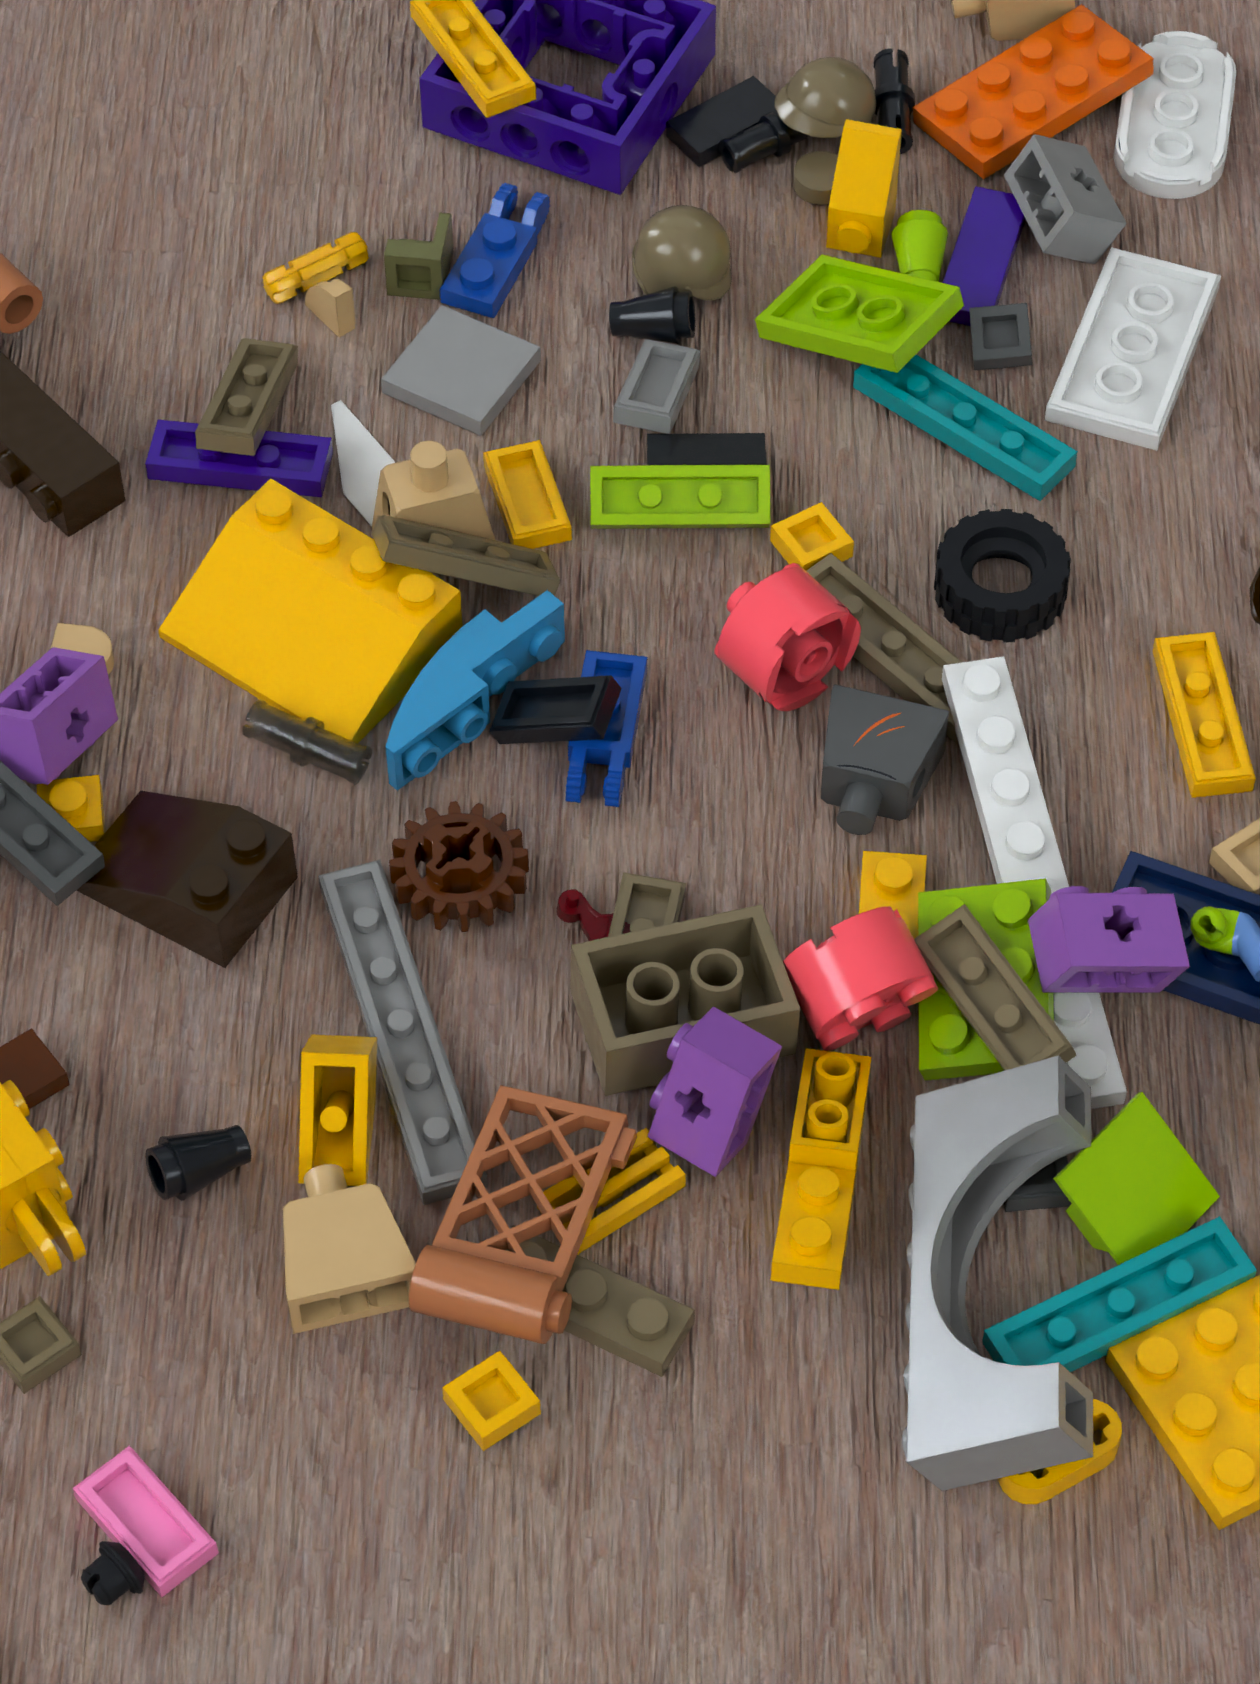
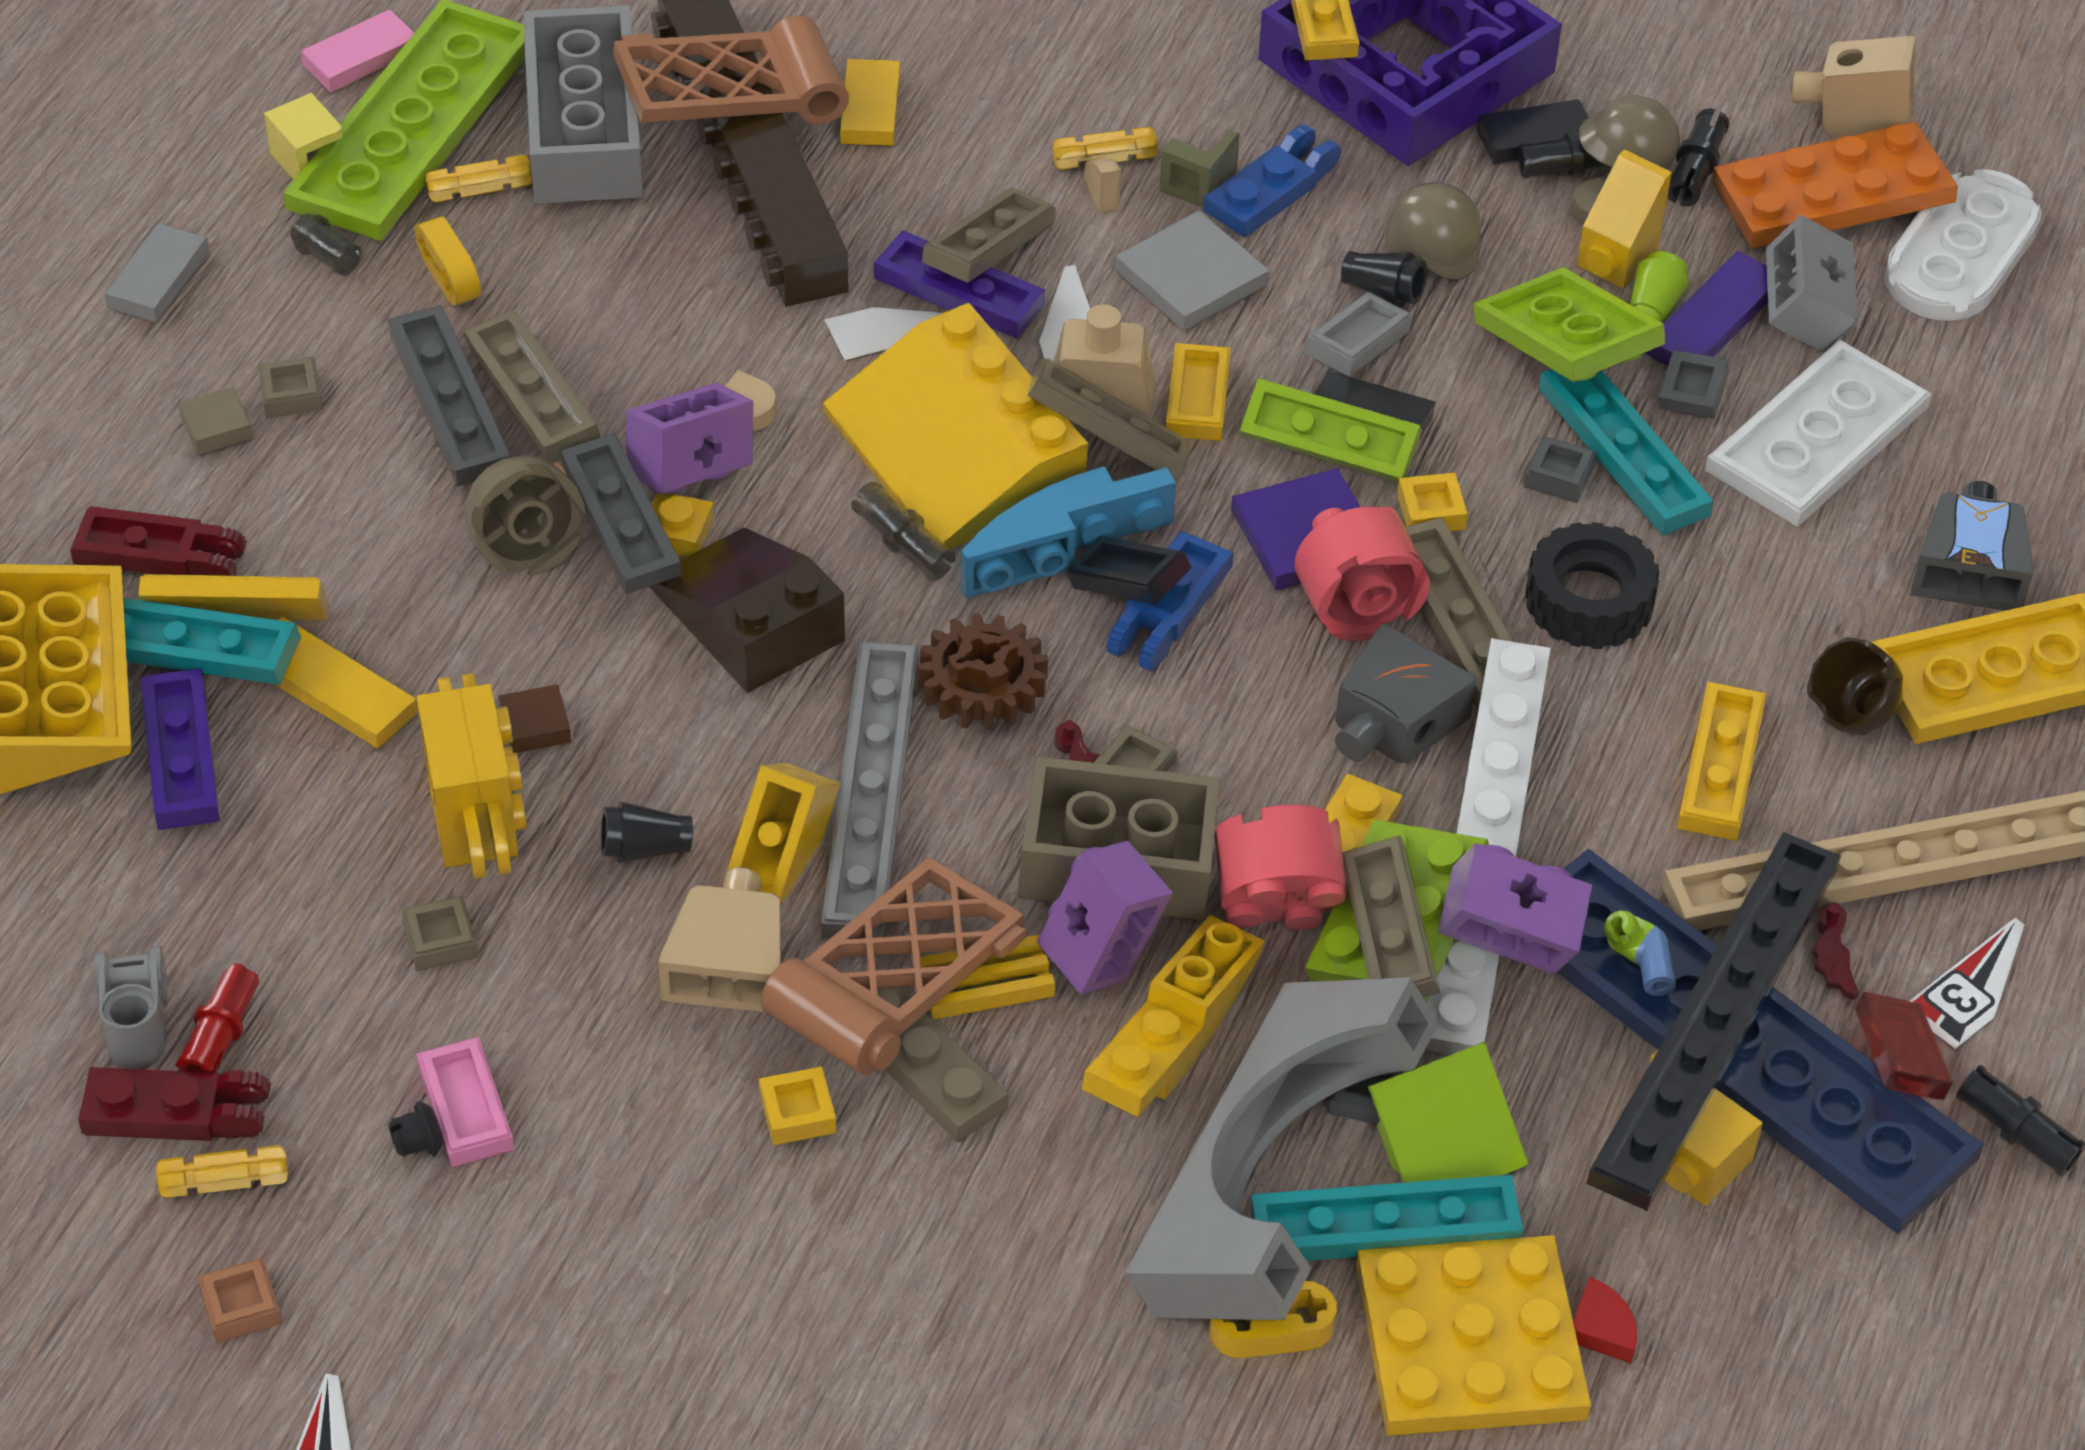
camera: 20 degrees right, 5 degrees down
none -> white sticker [824,307,942,361]
none -> yellow tile [840,59,900,146]
none -> dark purple tile [1231,468,1361,590]
none -> dark grey tile [1523,435,1597,503]

